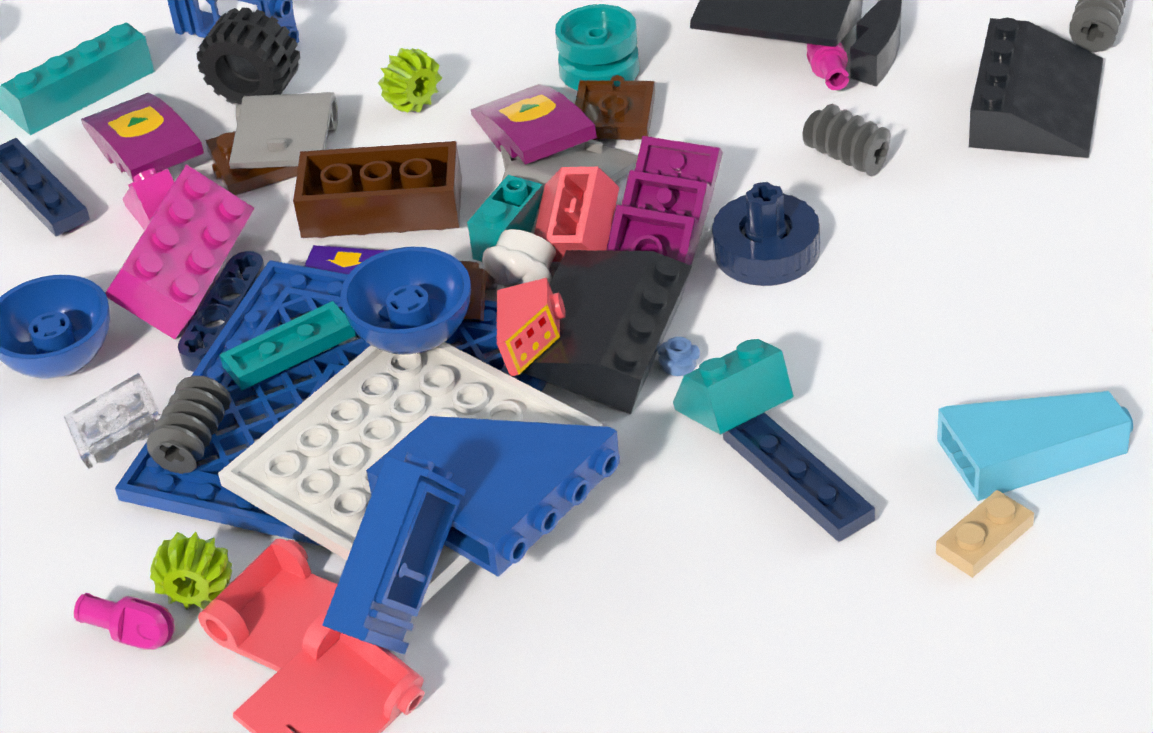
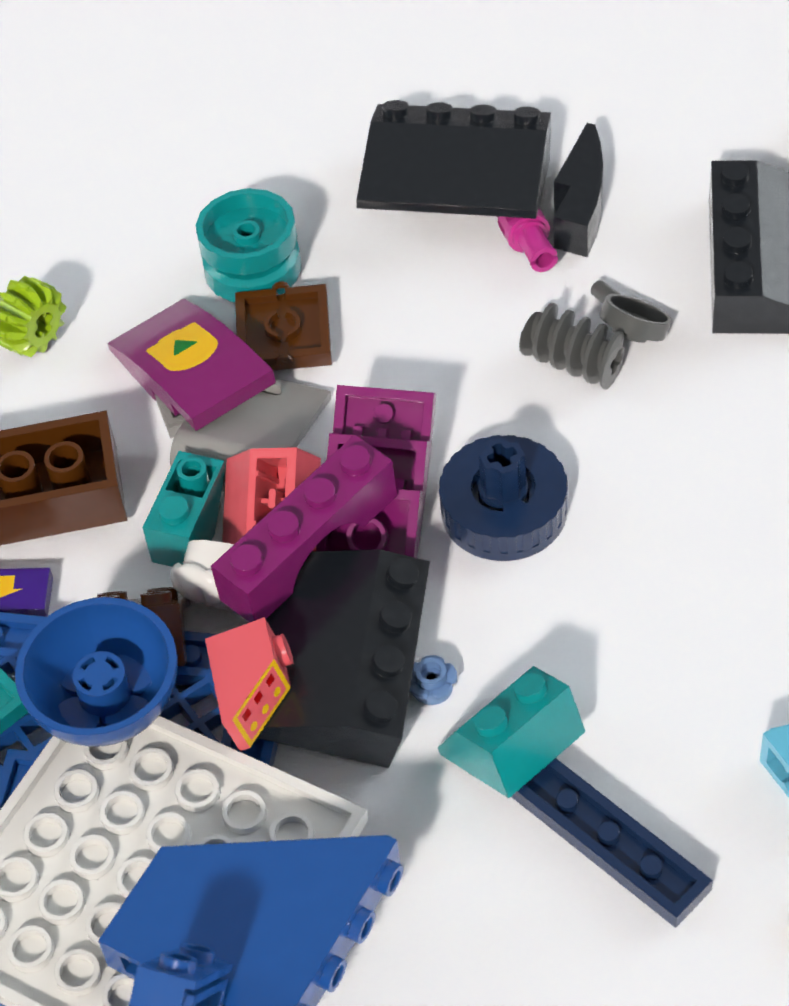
camera: 10 degrees left, 10 degrees up
none -> magenta arch [211,435,397,623]
none -> dark grey piece [591,280,672,343]

